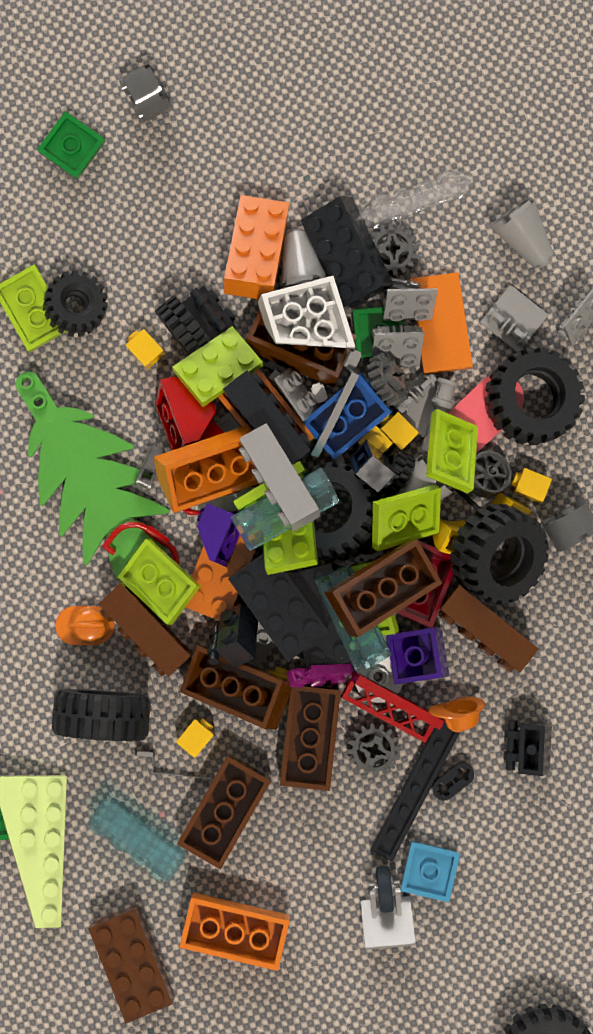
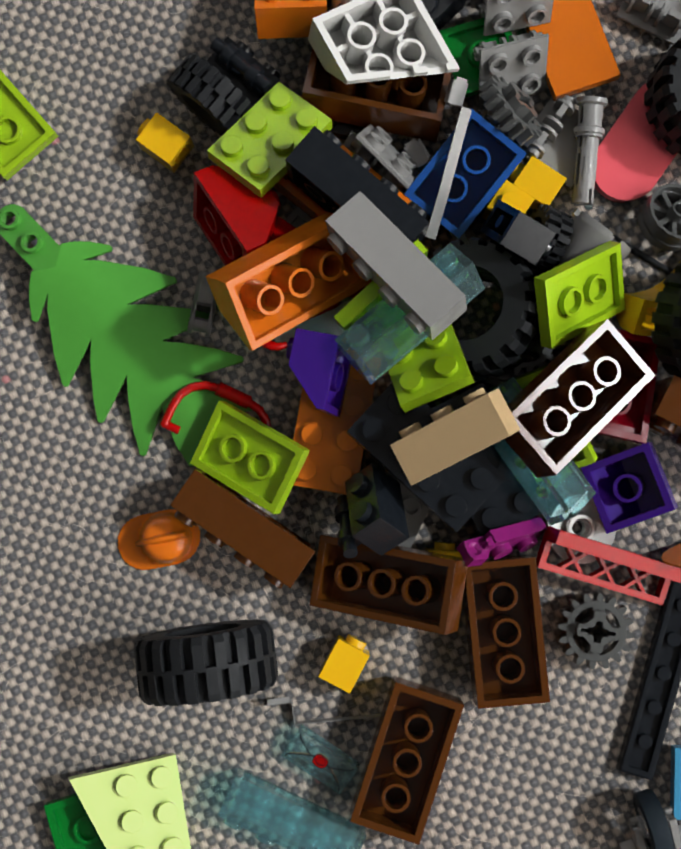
camera: 10 degrees left, 0 degrees up
black tyre [43,270,108,337] -> none
lime plate [426,409,478,493] -> none
none -> clear light blue tile [281,724,360,795]
none -> tan brick [390,387,520,486]

